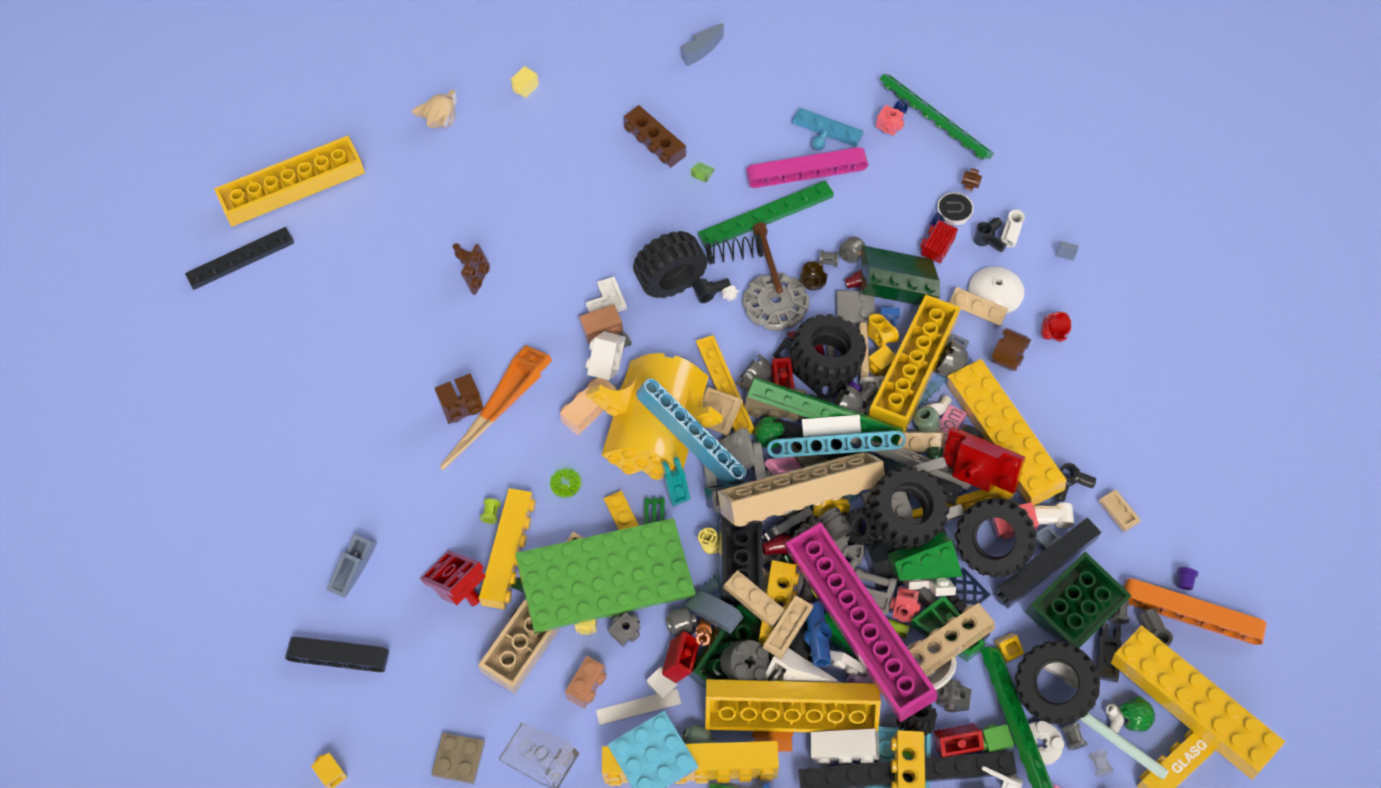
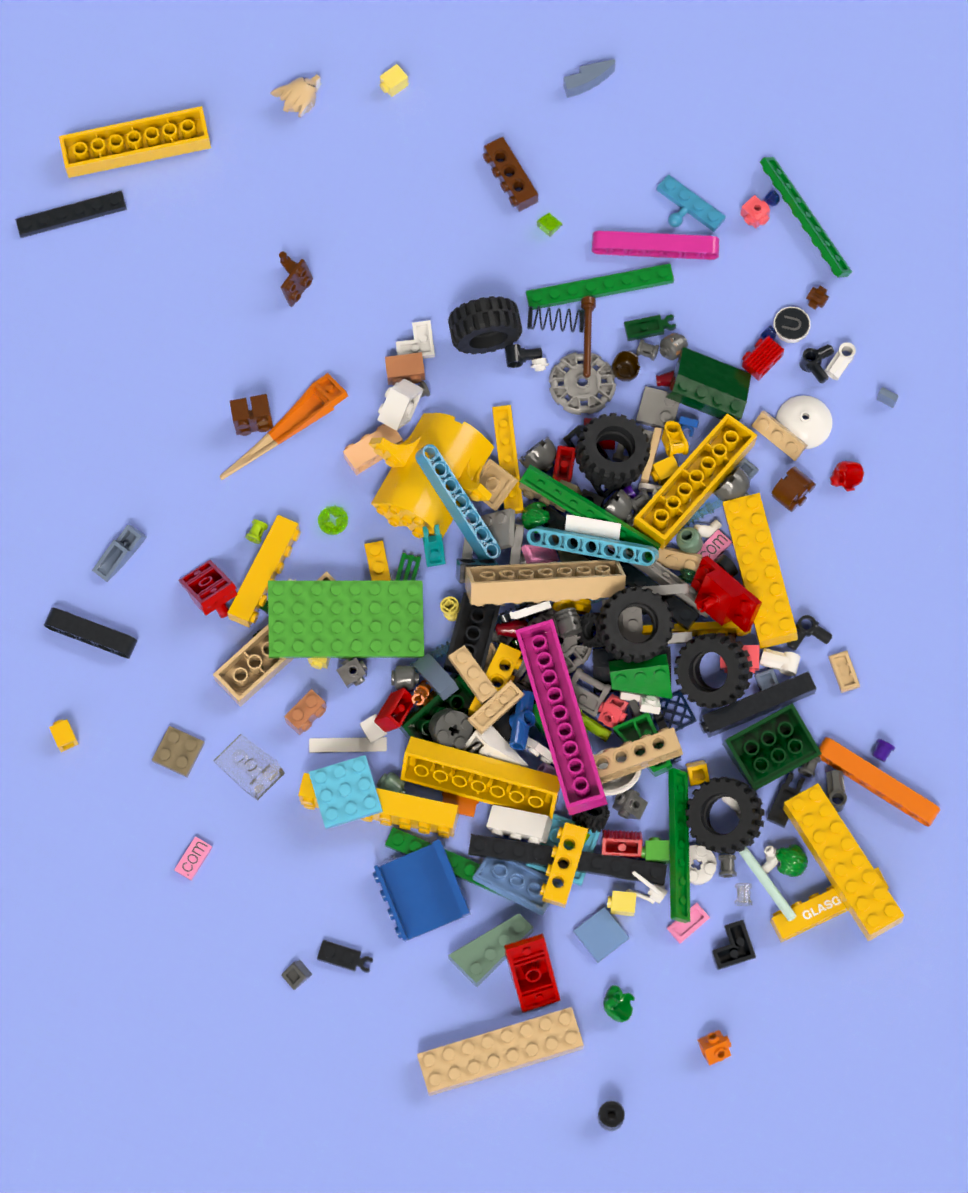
camera: 15 degrees right, 10 degrees up
none -> dark green plate [624,315,676,341]

